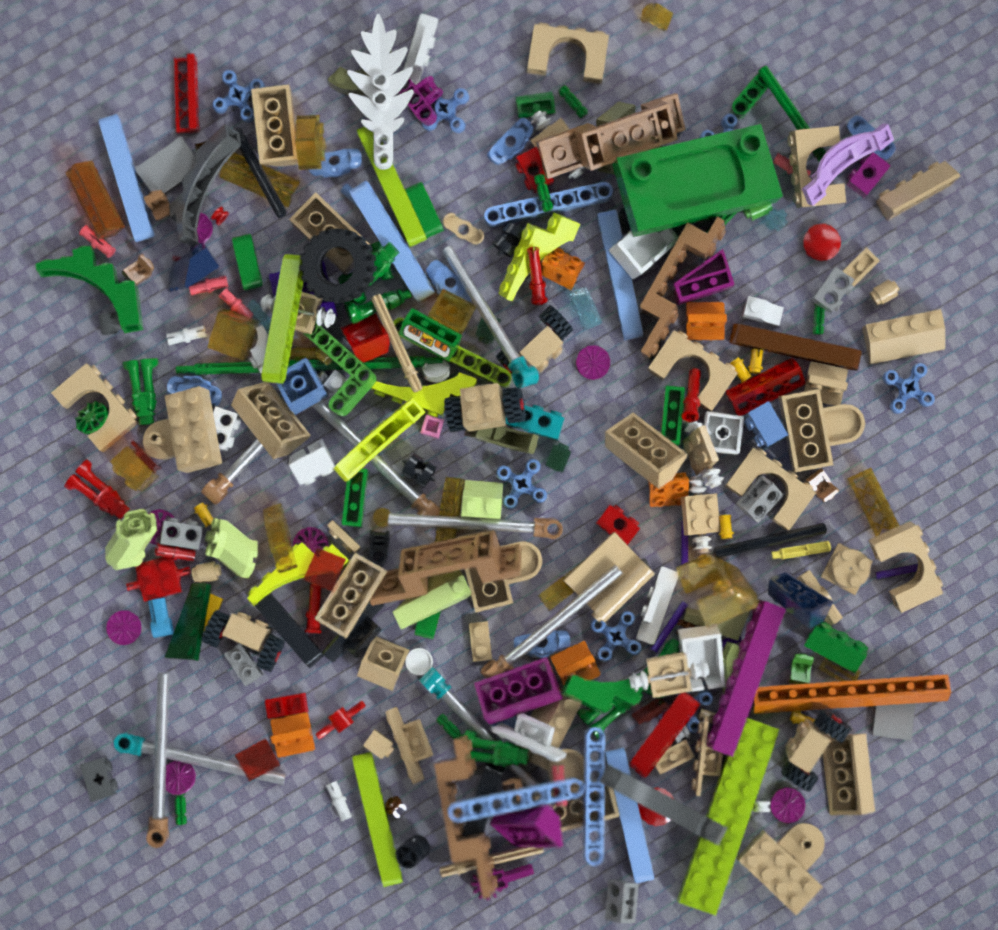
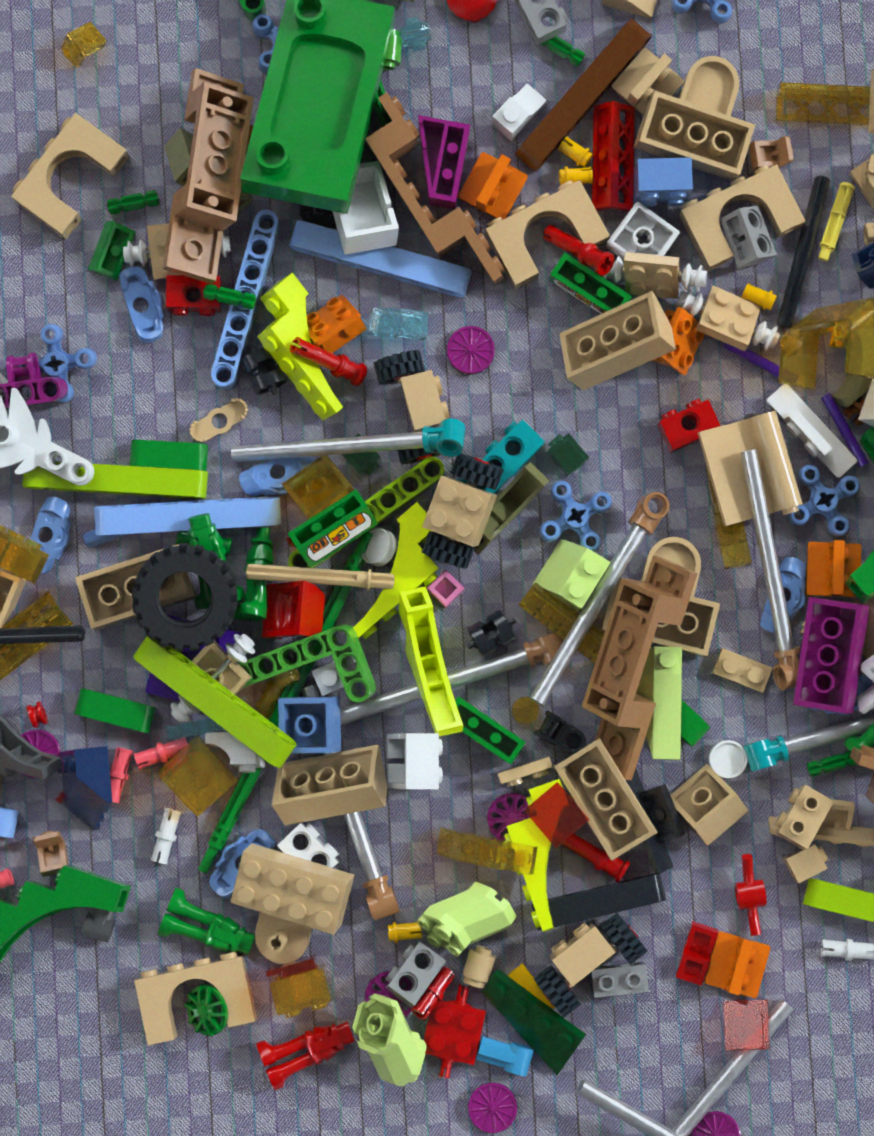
camera: 65 degrees left, 0 degrees up
none -> tan brick [774,785,834,850]

